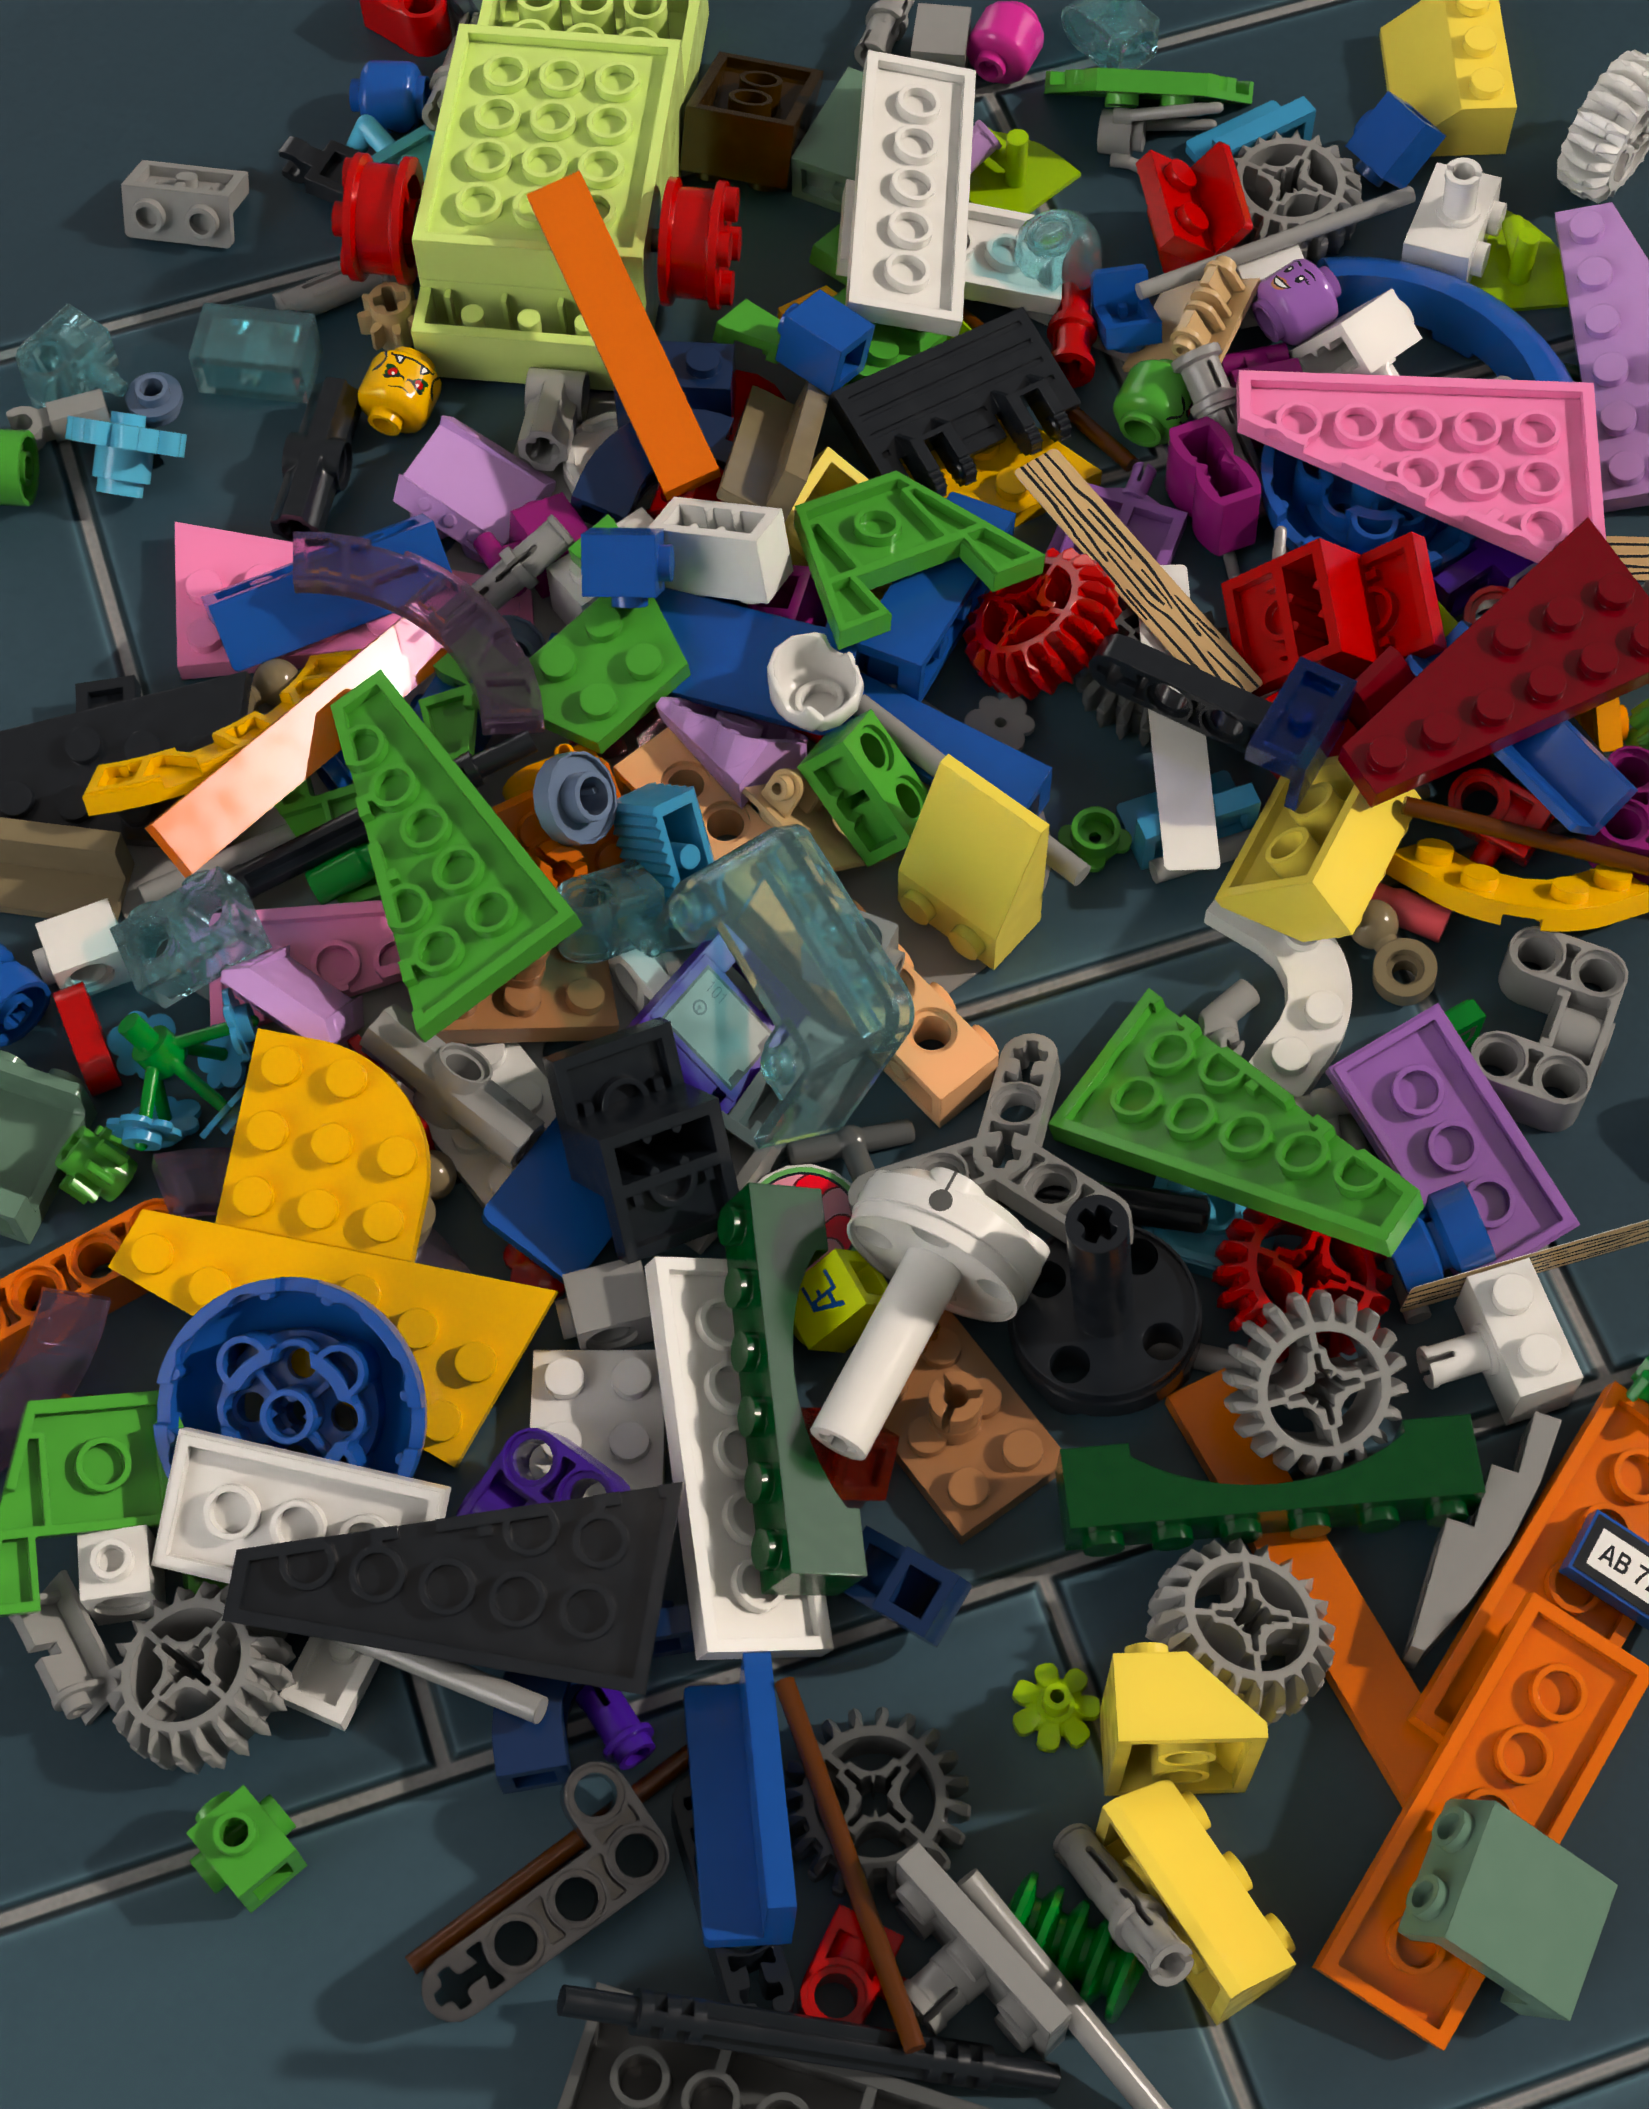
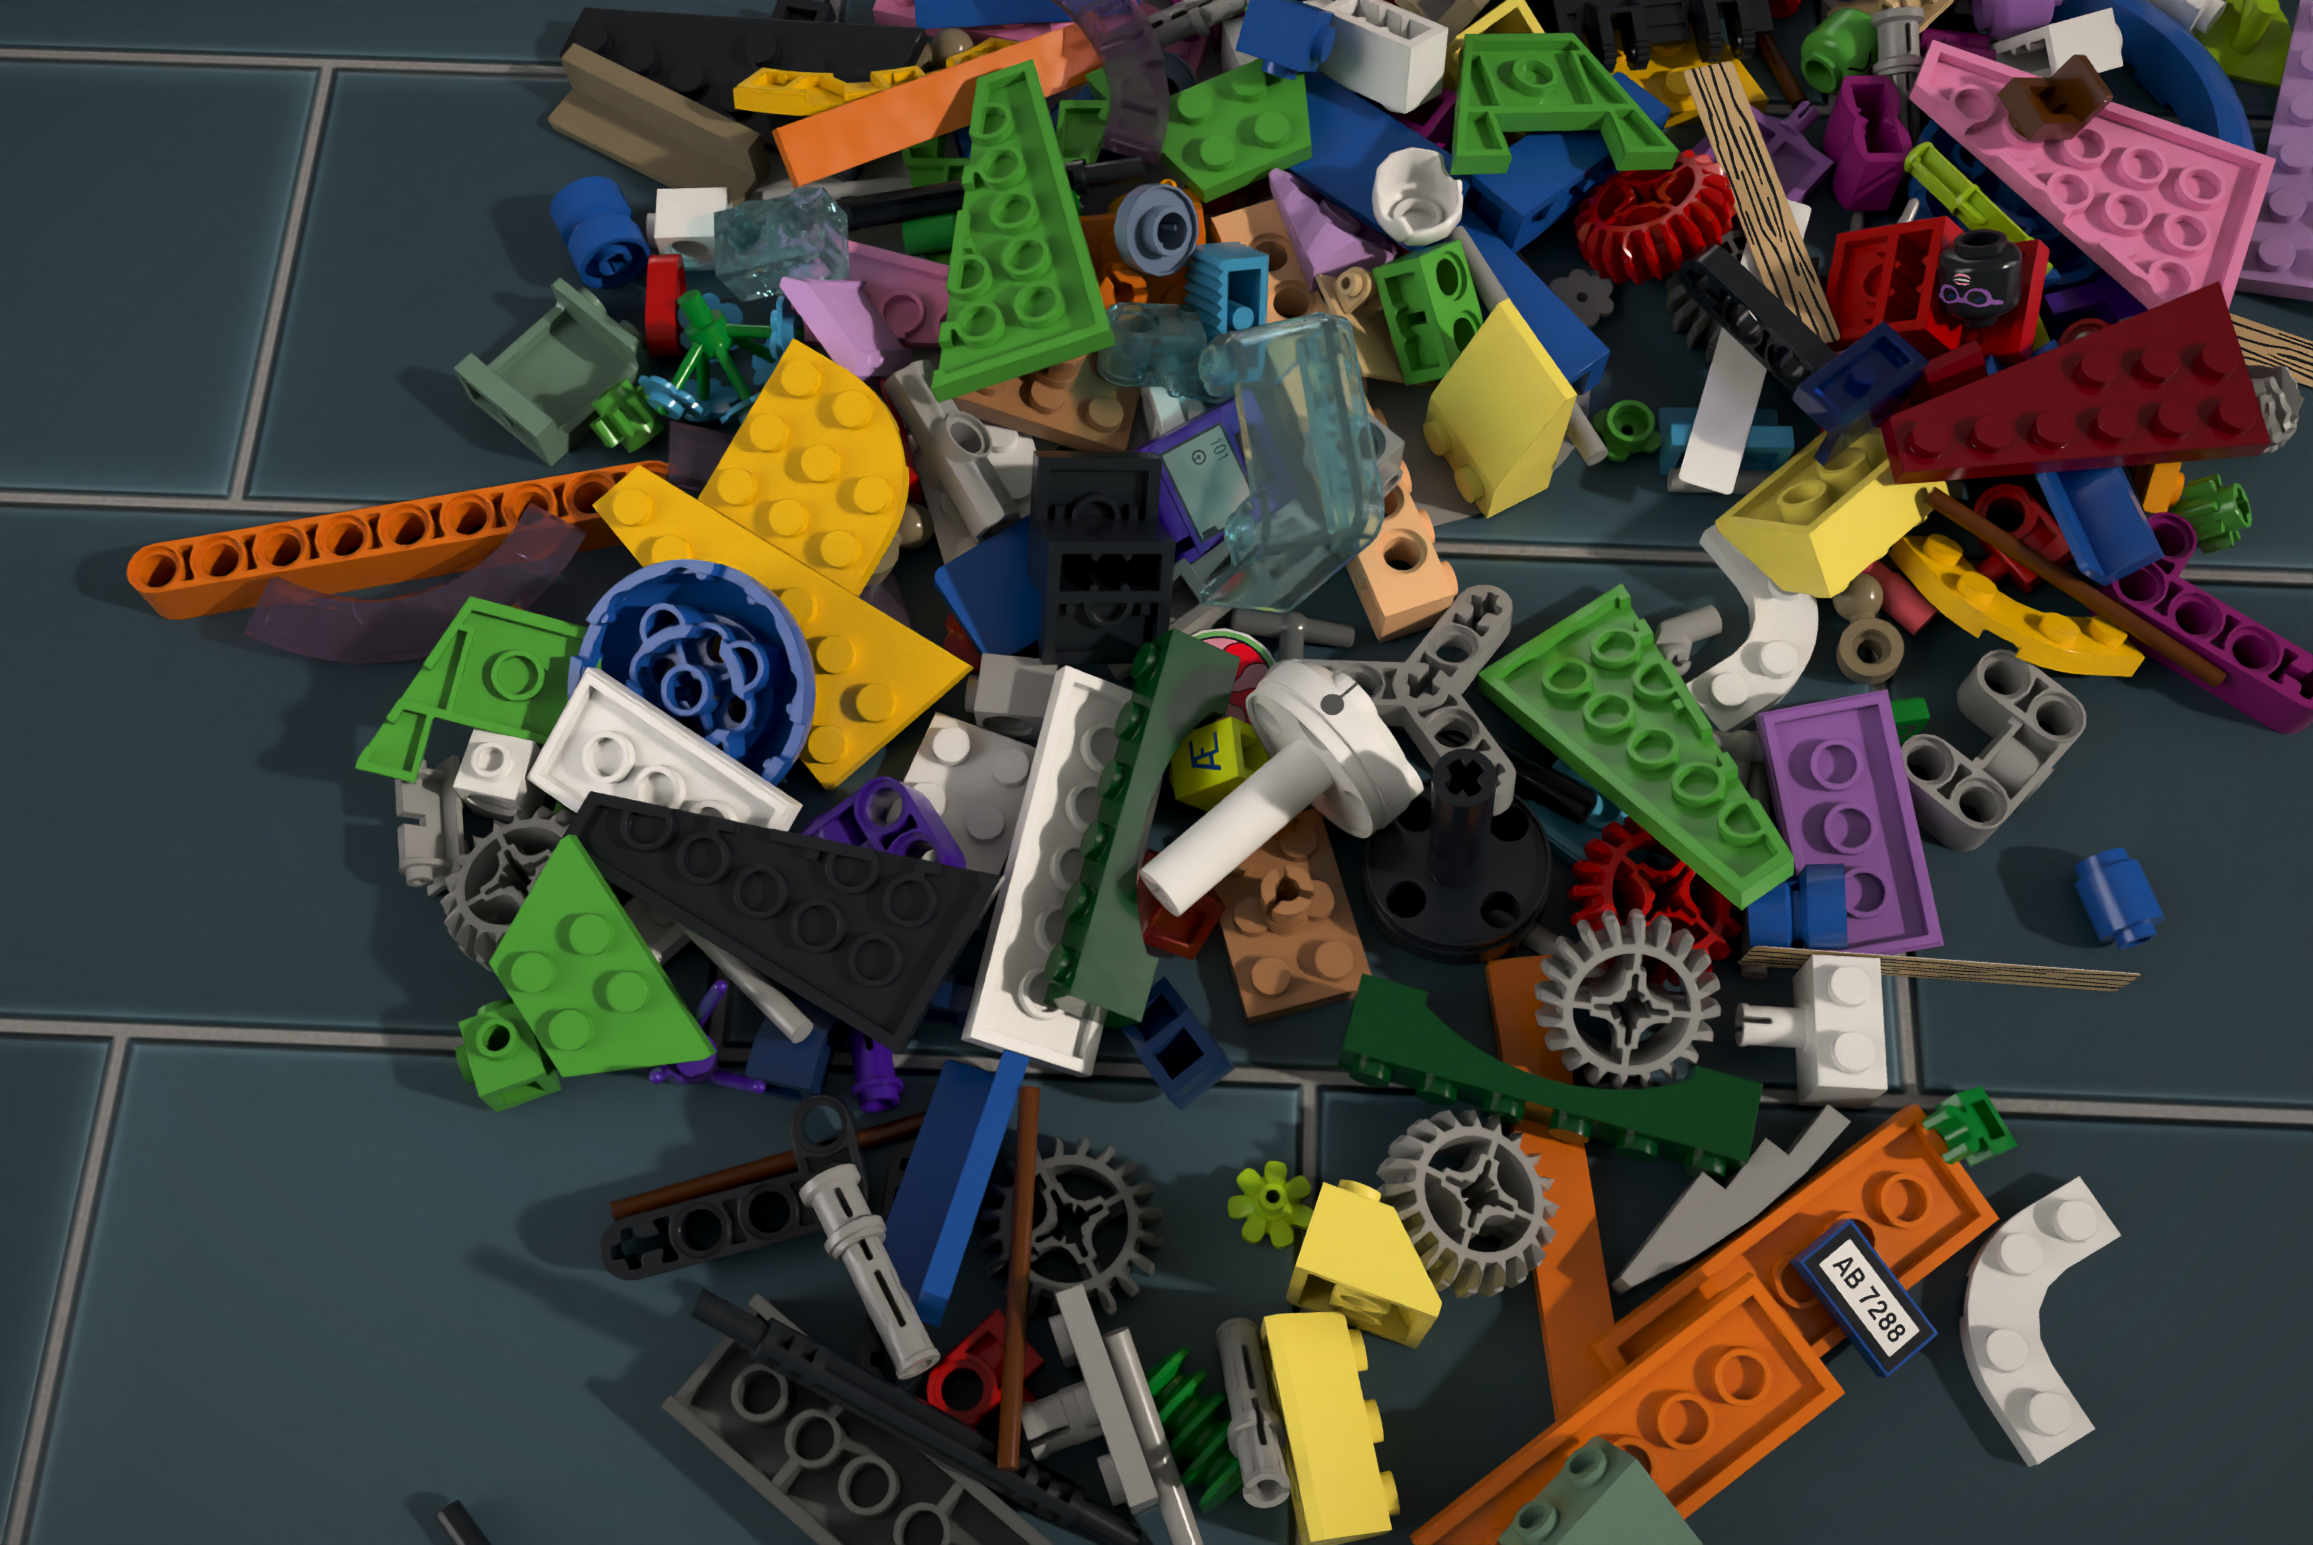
camera: 20 degrees right, 5 degrees up
none -> bright green wing [489,834,717,1077]
none -> dark purple plant [648,980,766,1094]
none -> light grey pin [799,1164,940,1380]
none -> lime piece [1904,142,2053,275]
none -> black head [1937,229,2023,328]
none -> reddish brown bracket [1997,54,2113,141]

